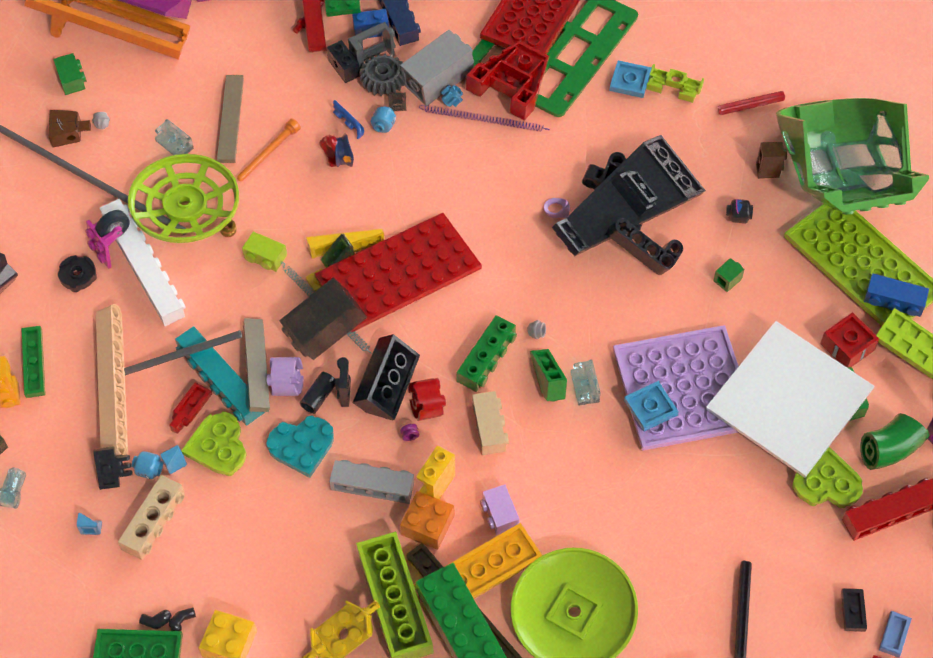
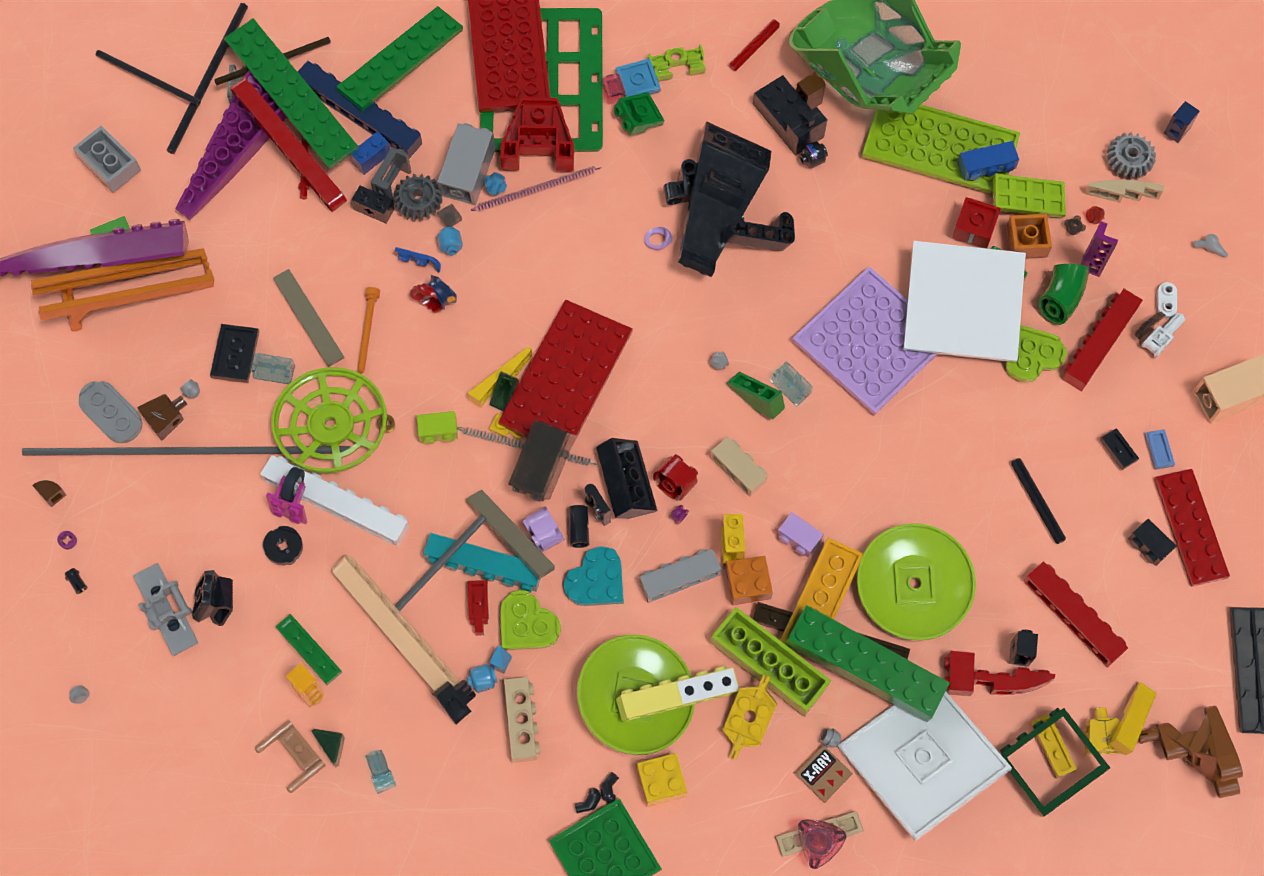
camera: 35 degrees left, 10 degrees up
green brick [53,53,87,95] -> none
dark azure slope [76,513,102,535] -> none
green brick [456,315,517,392] -> none
dark azure plate [624,381,679,431] -> none
green brick [713,258,745,292] -> none
none -> light grey tile [78,381,143,443]
none -> black plate [210,324,260,383]
none -> lime dish [577,635,695,755]
none -> clear pink brick [602,74,625,105]
none -> green plate [614,92,665,136]
none -> light yellow brick [616,666,739,722]
none -> black hinge [753,75,828,156]
none -> orange brick [1006,214,1052,258]

